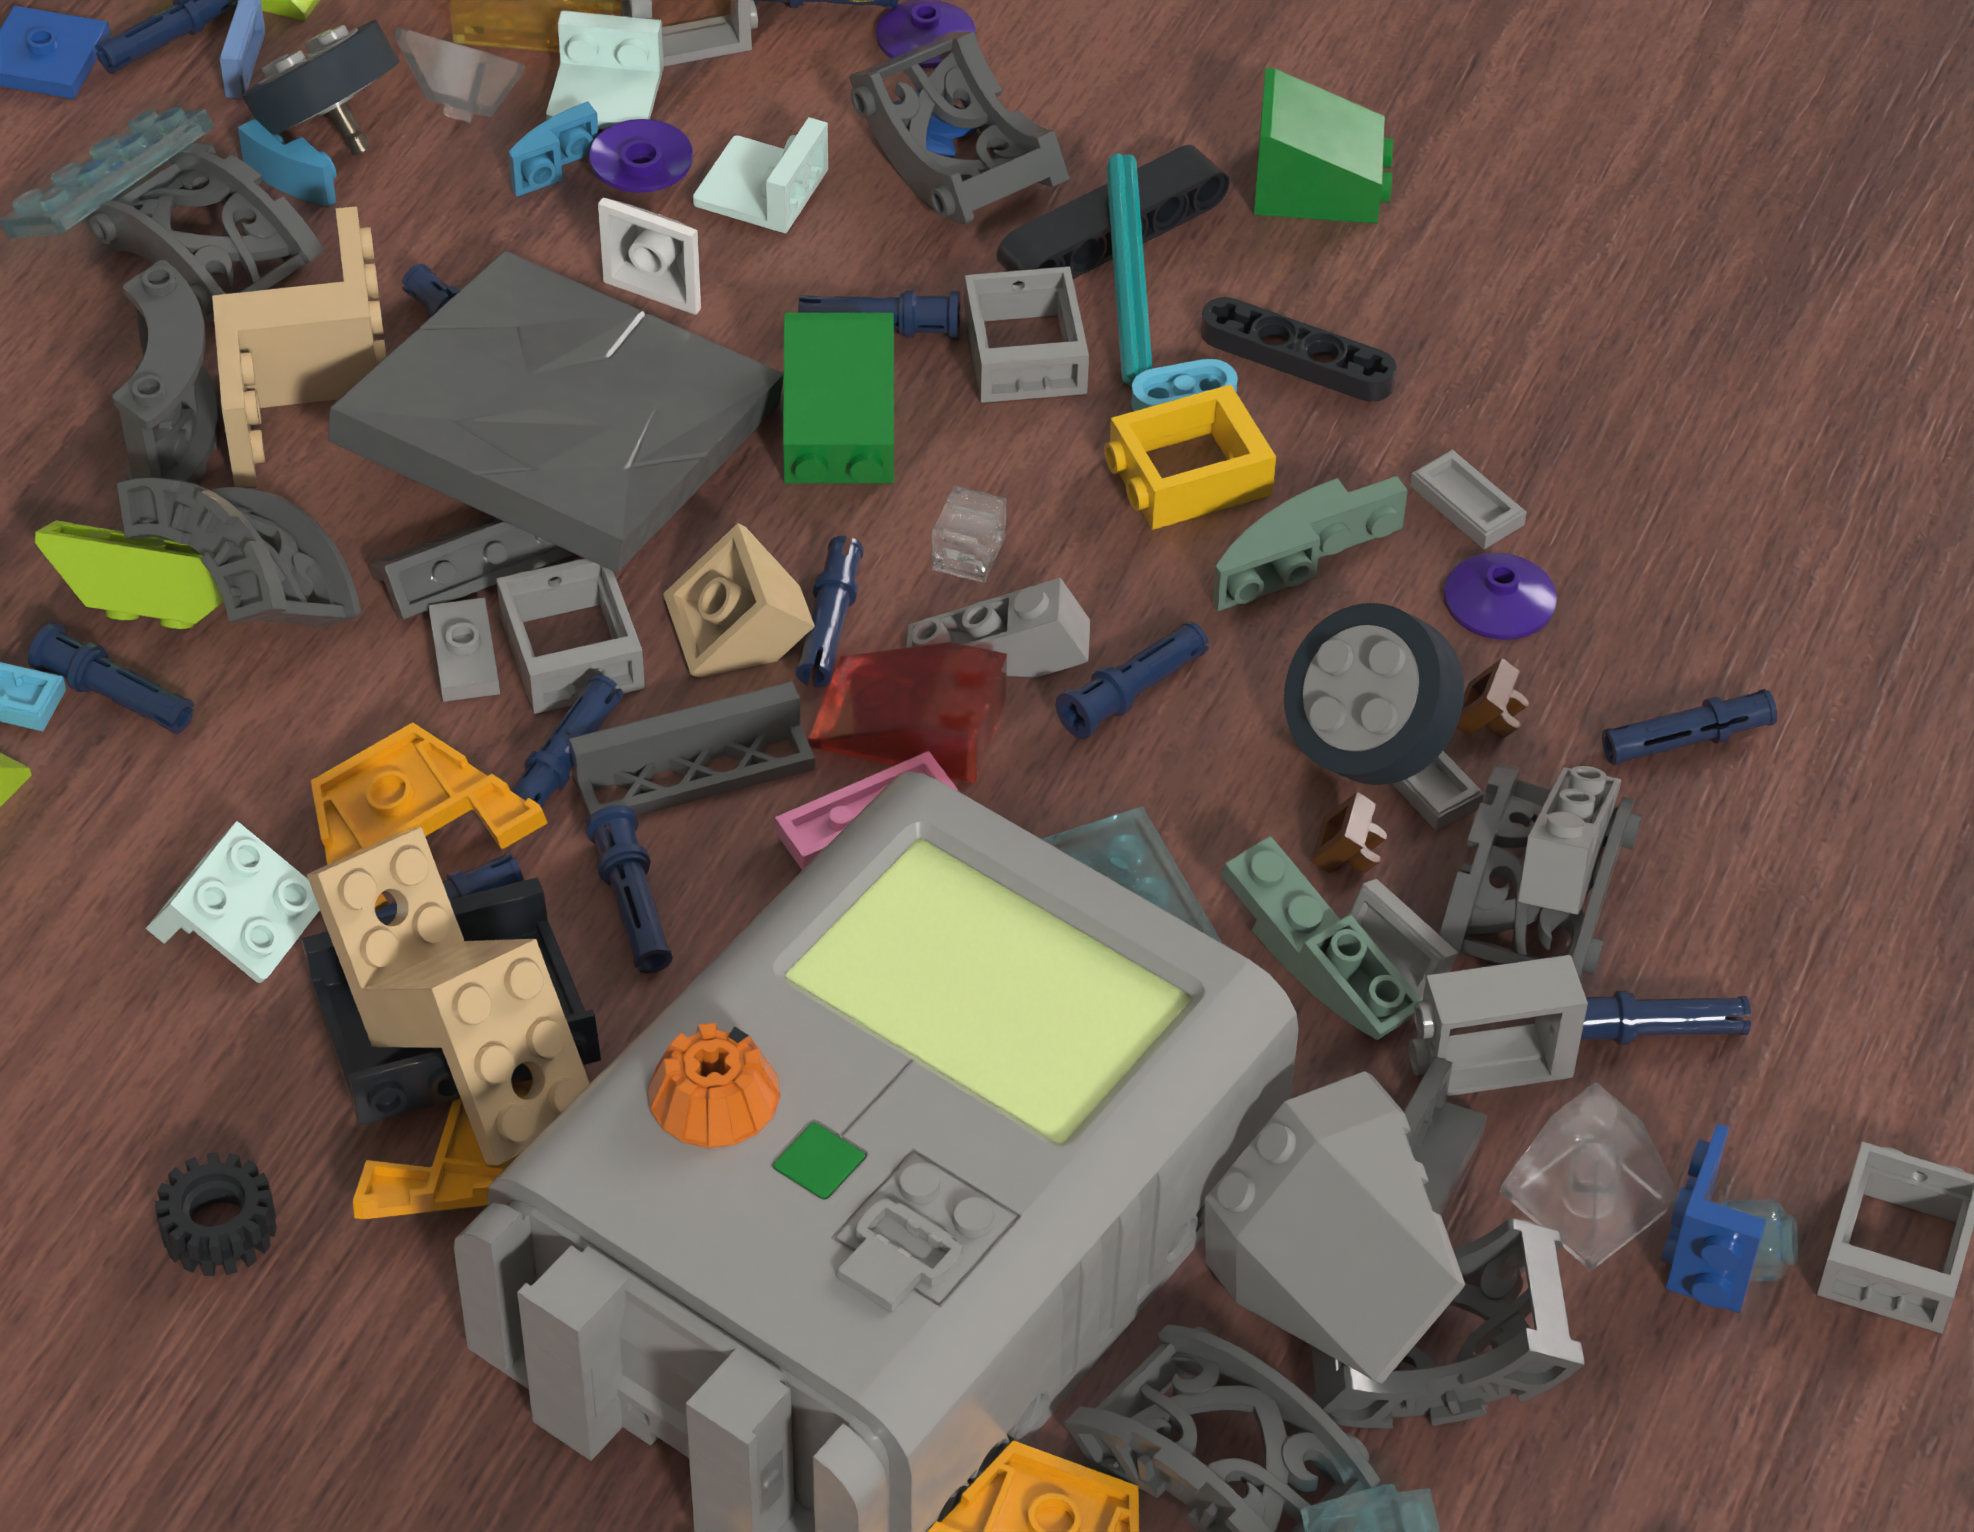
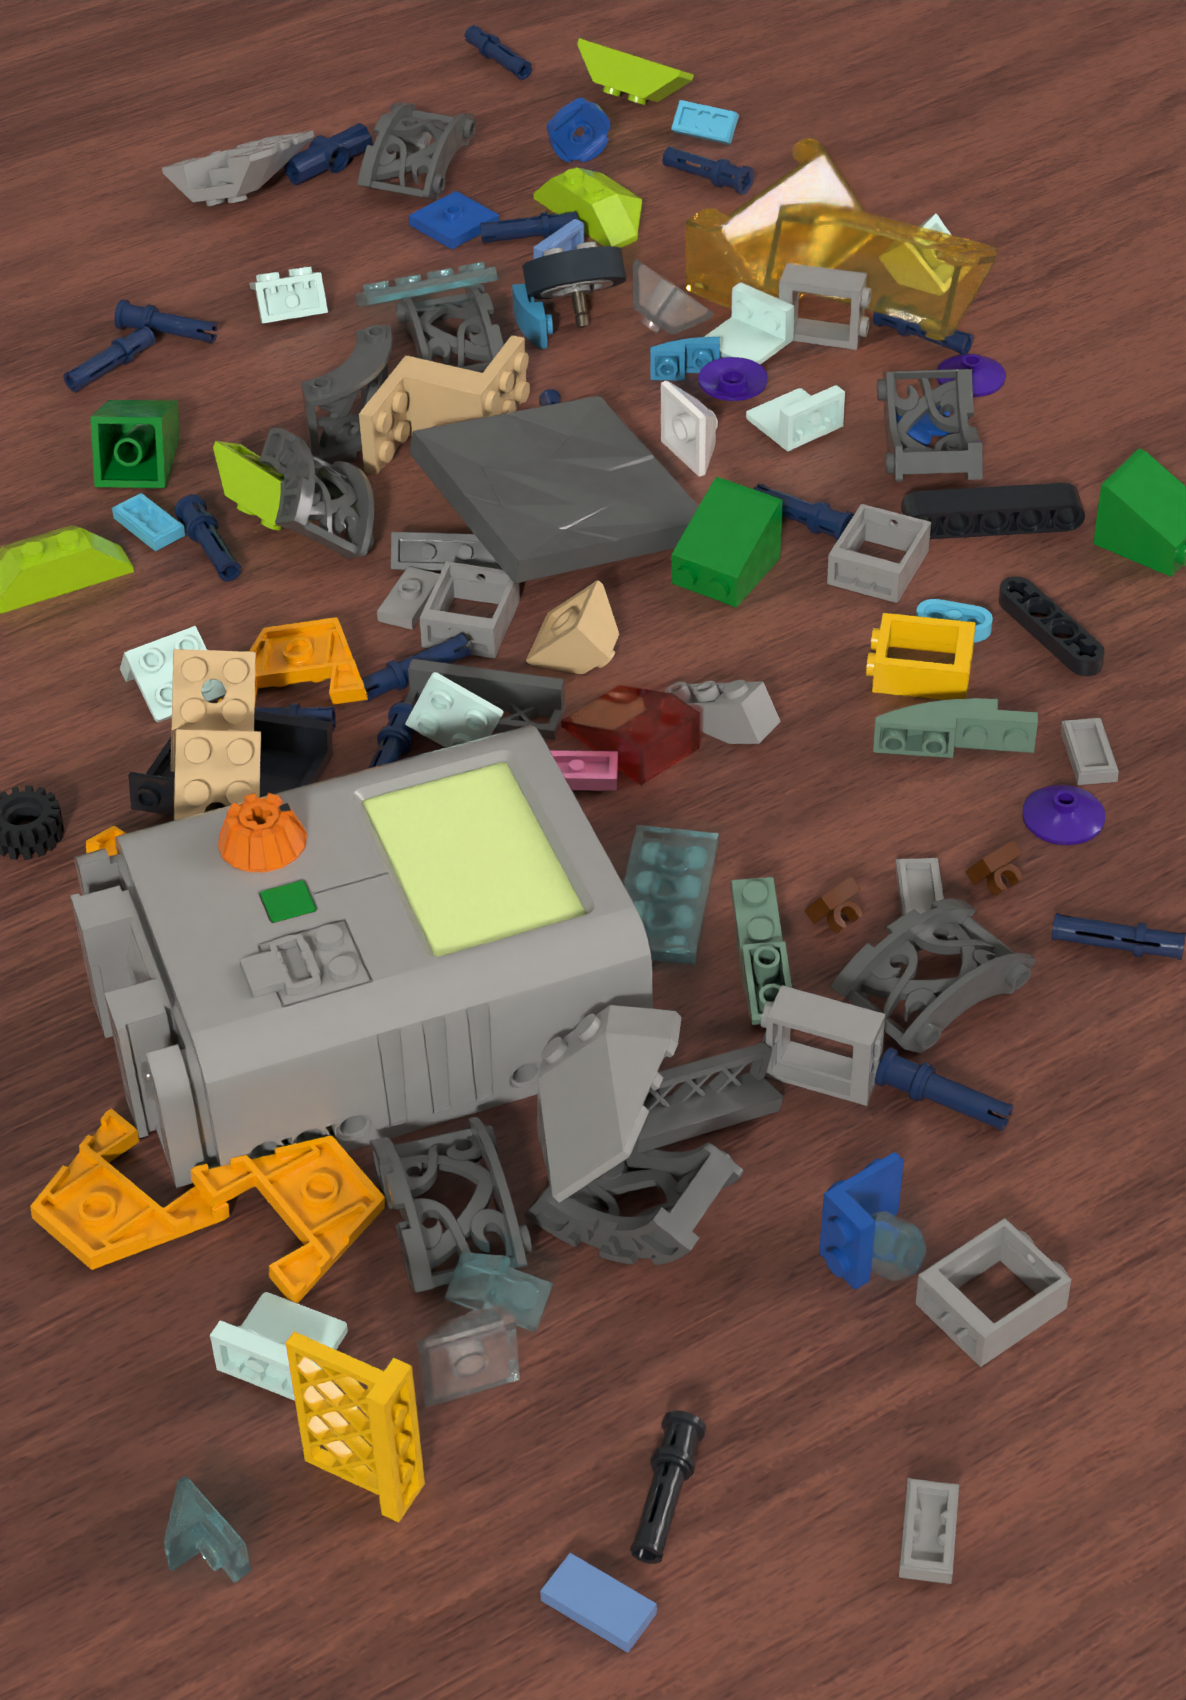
camera: 35 degrees right, 5 degrees down
dark blue pin [796,536,864,688] -> none
clear brick [932,486,1007,583] -> none
dark blue pin [1055,621,1209,739] -> none
teal axle [1106,153,1153,386] -> none
wheel [1284,603,1464,785] -> none
light grey tile [1349,879,1459,1000] -> none
clear slope [1500,1082,1678,1271] -> none
light grey slope [1518,766,1621,915] -> none
none -> light aqua bracket [405,672,503,748]

